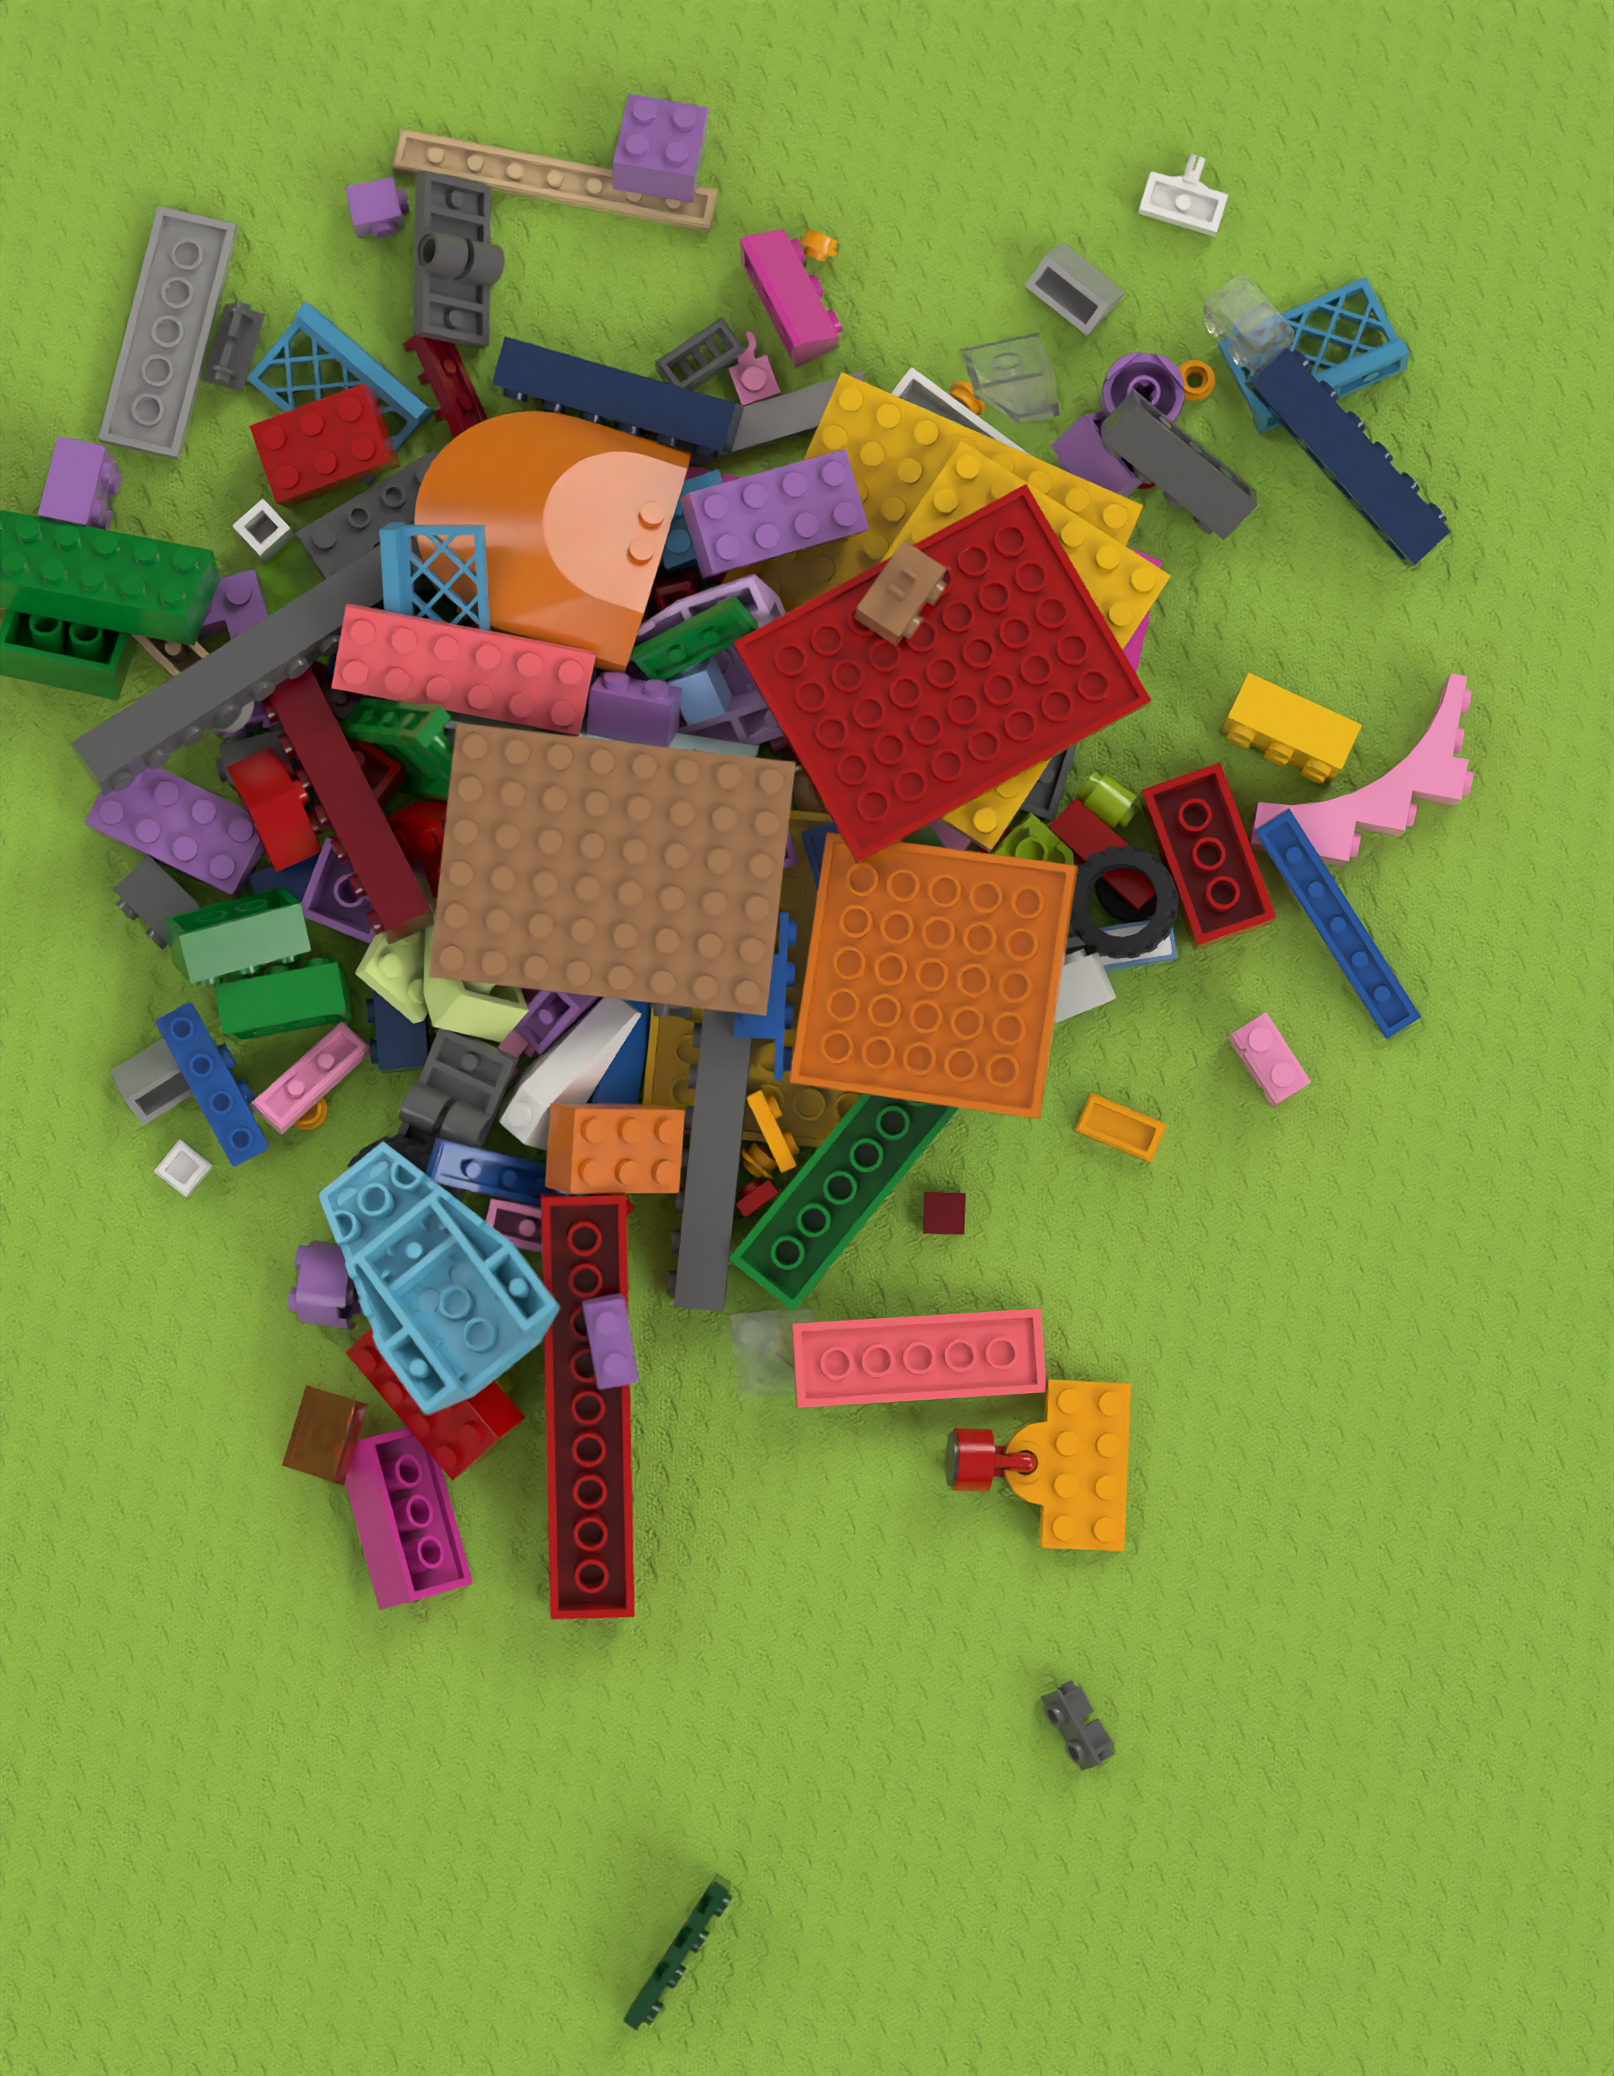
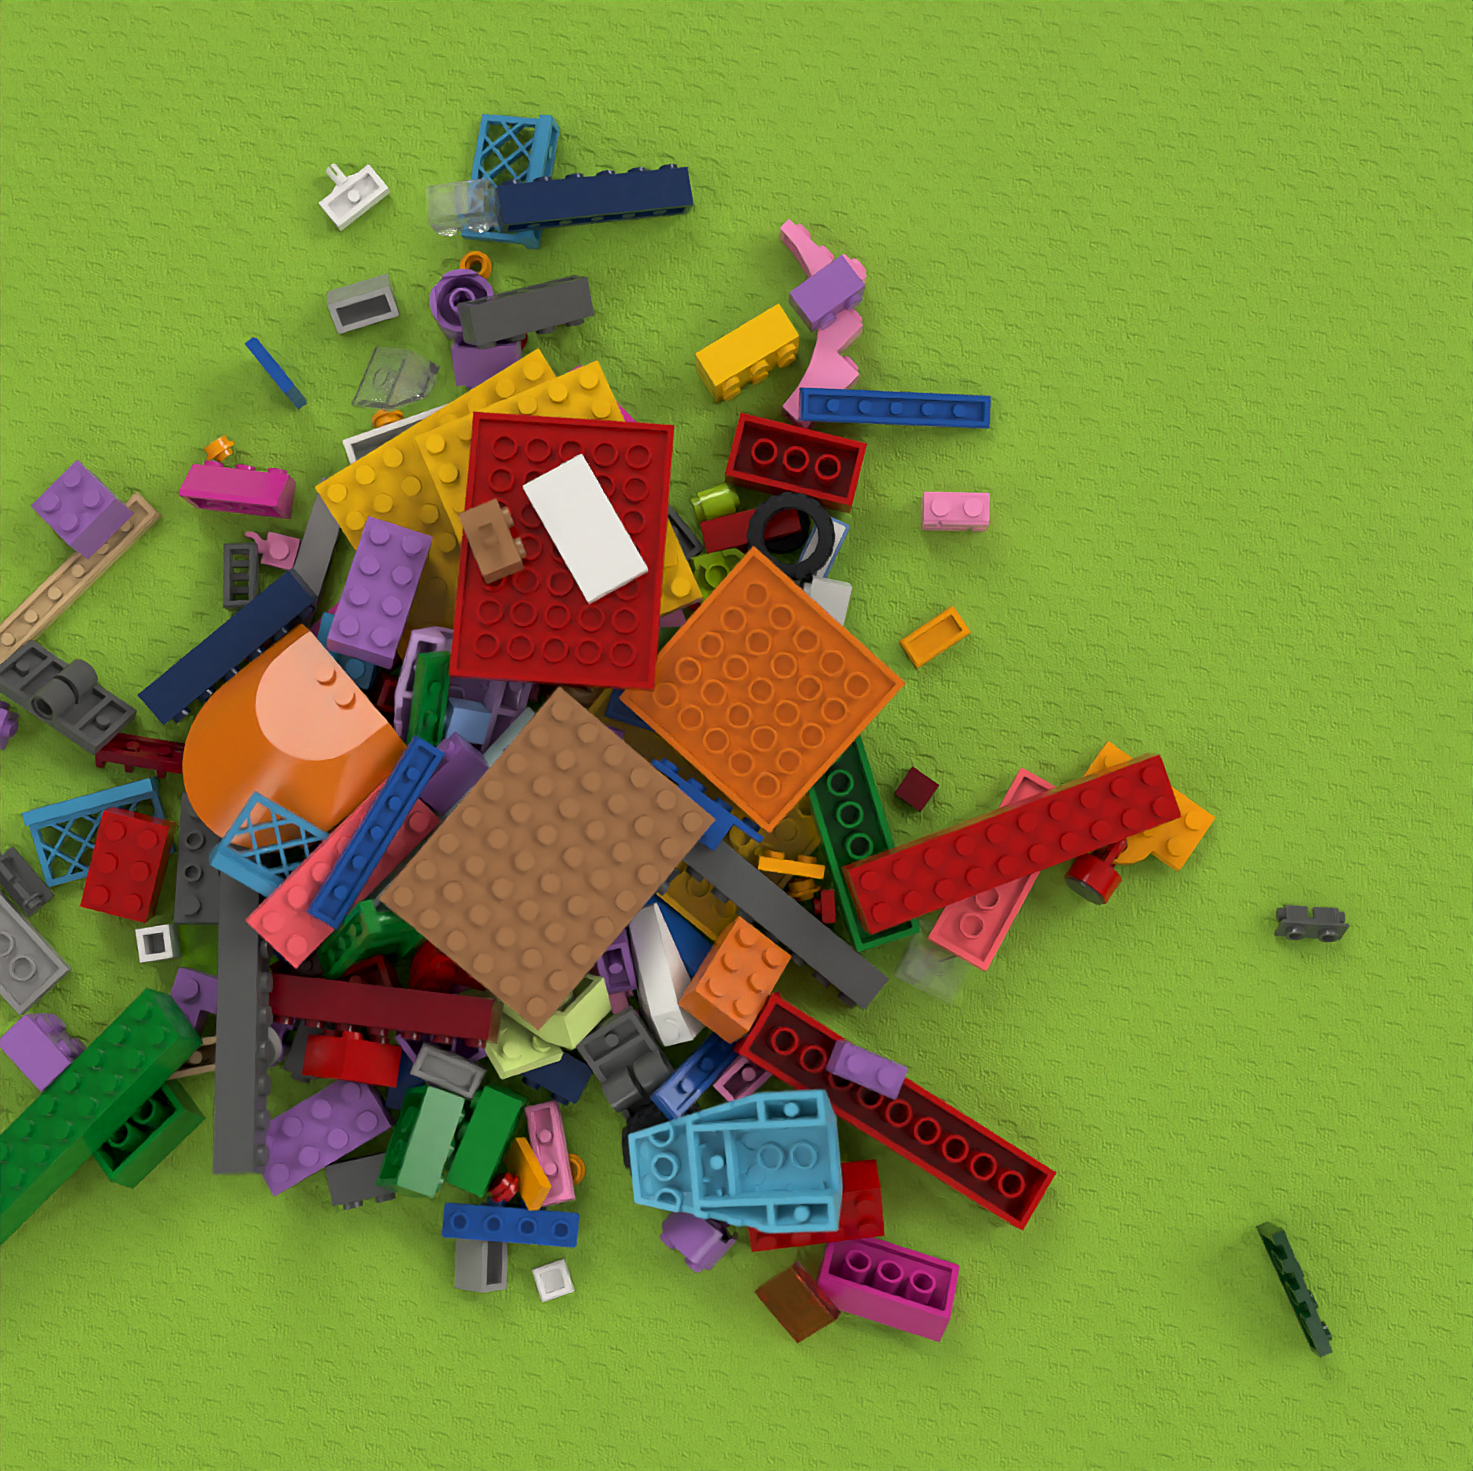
camera: 55 degrees left, 0 degrees up
none -> blue tile [245,337,307,410]
none -> blue tile [306,735,445,930]
none -> light grey tile [410,1041,487,1100]
none -> red plate [488,1171,519,1203]
none -> light orange tile [503,1137,552,1211]
none -> white tile [522,454,648,604]
none -> medium lavender brick [789,255,865,333]
none -> red brick [841,753,1182,934]

